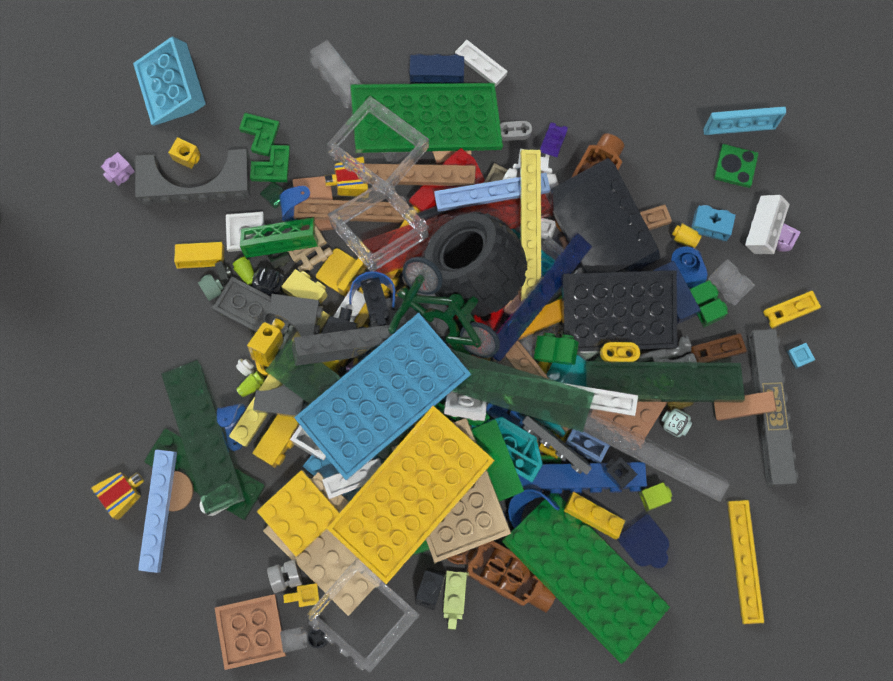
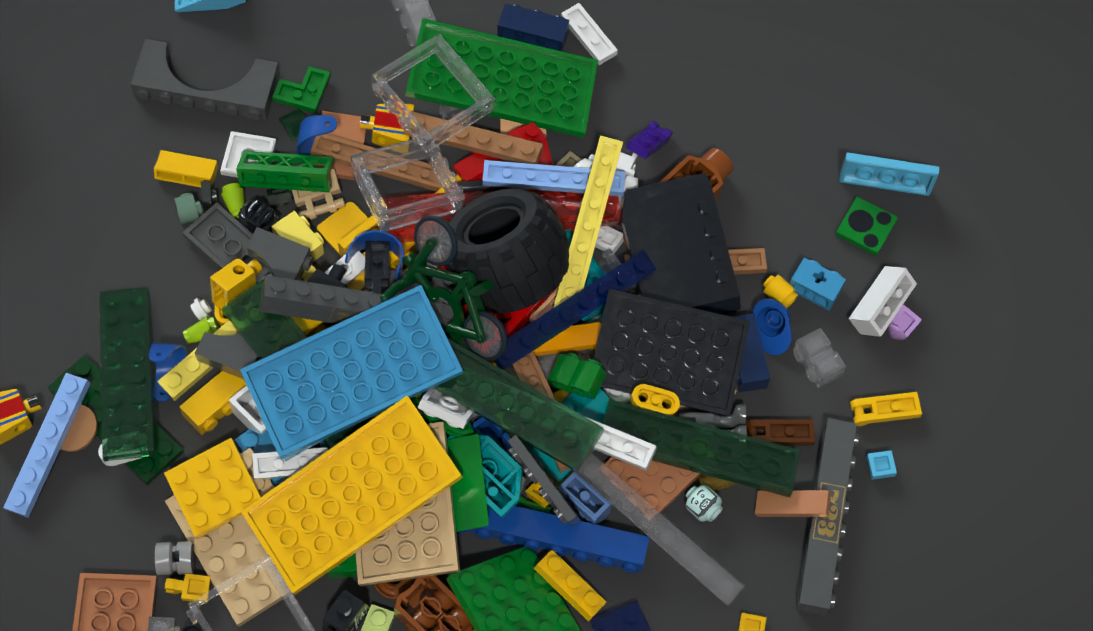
camera: 10 degrees right, 10 degrees down
lavender brick [101,152,135,186] -> none
yellow brick [168,137,200,169] -> none
green plate [239,113,280,157] -> none
light grey beam [500,121,532,141] -> none
blue piece [508,489,560,529] -> none
black brick [604,457,638,491] -> none
lime brick [638,482,672,512] -> none
green piece [690,280,728,328] -> none

